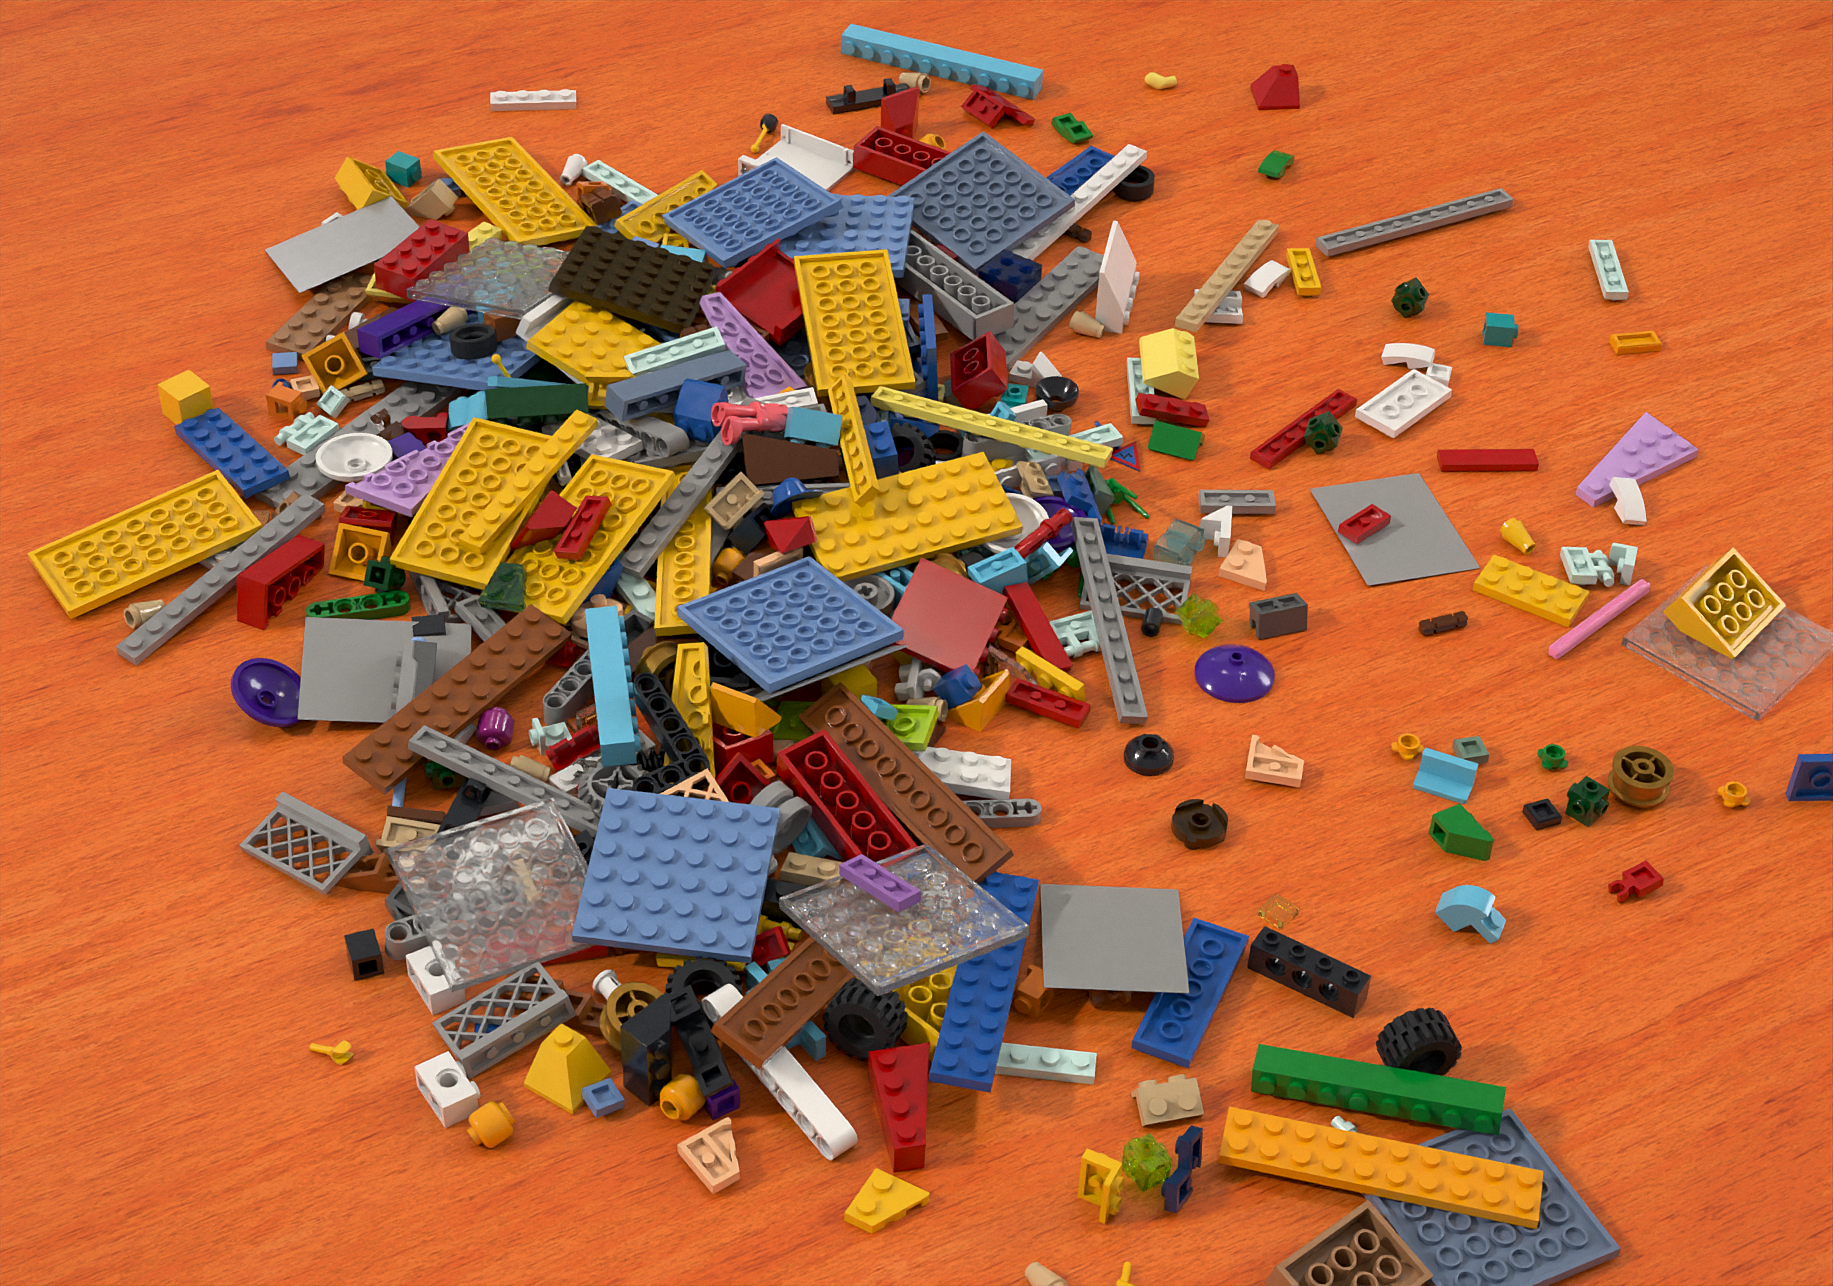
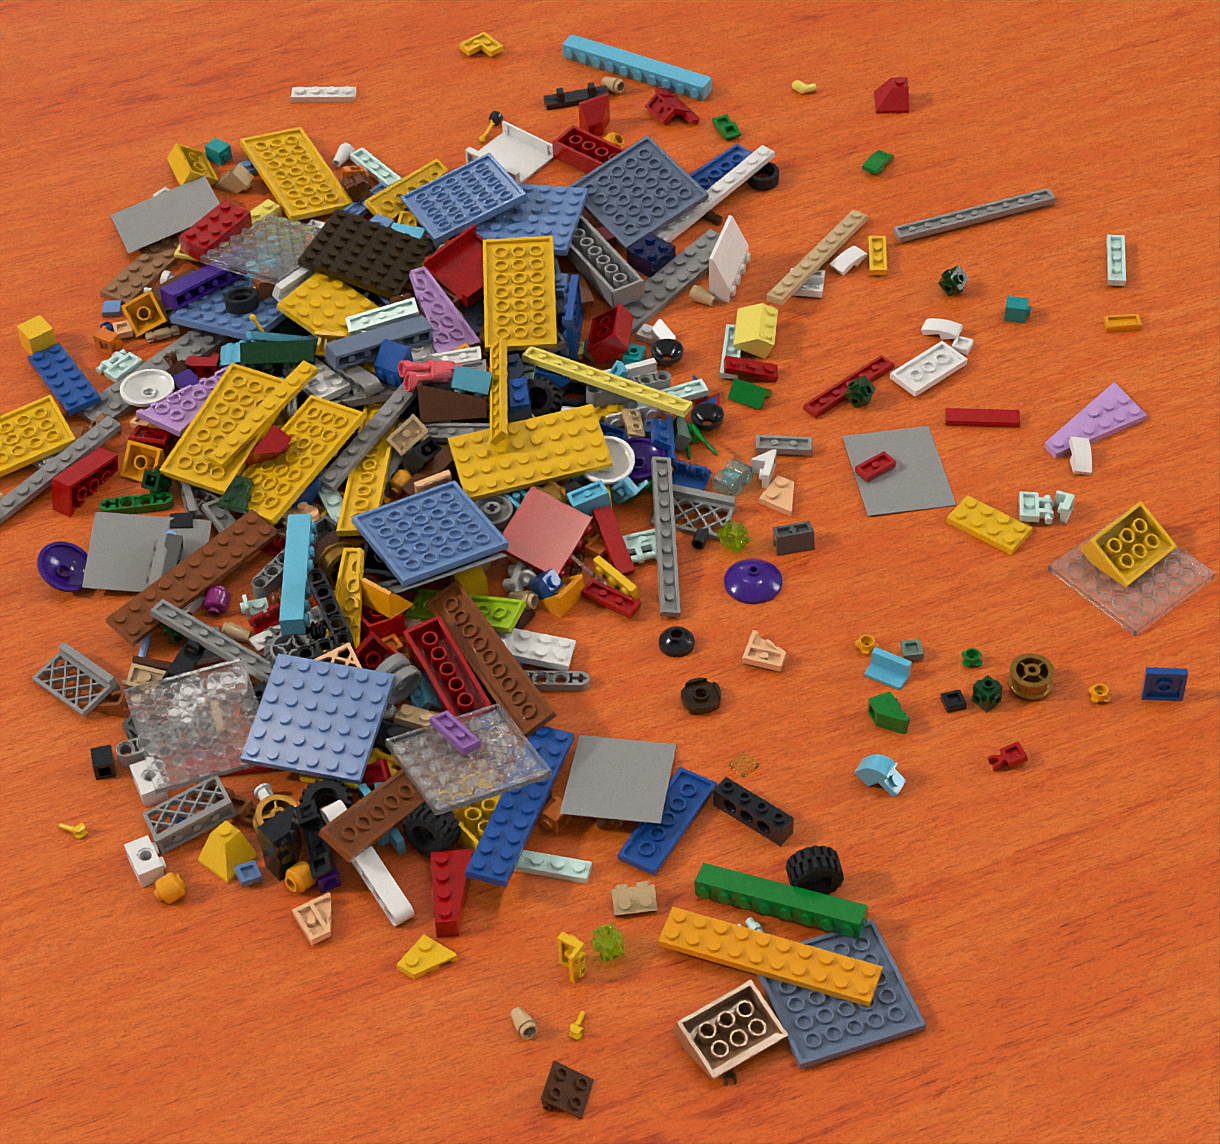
camera: 10 degrees right, 5 degrees up
light aqua tile [316,385,350,419] -> none
tan cone [432,305,469,335] -> none
red plate [554,495,612,560] -> none
red slope [764,516,818,554] -> none
blue piece [771,478,823,517] -> none
medium azure plate [860,695,898,721] -> none
red pin [1014,508,1073,559] -> none
dark blue plate [1161,1125,1203,1213] -> none
reddish brown axle [1418,611,1468,636] -> none
yellow cone [1500,518,1536,555] -> none
bright pink axle [1548,579,1651,659] -> none
none -> yellow plate [459,32,503,57]
none -> black piece [690,403,724,431]

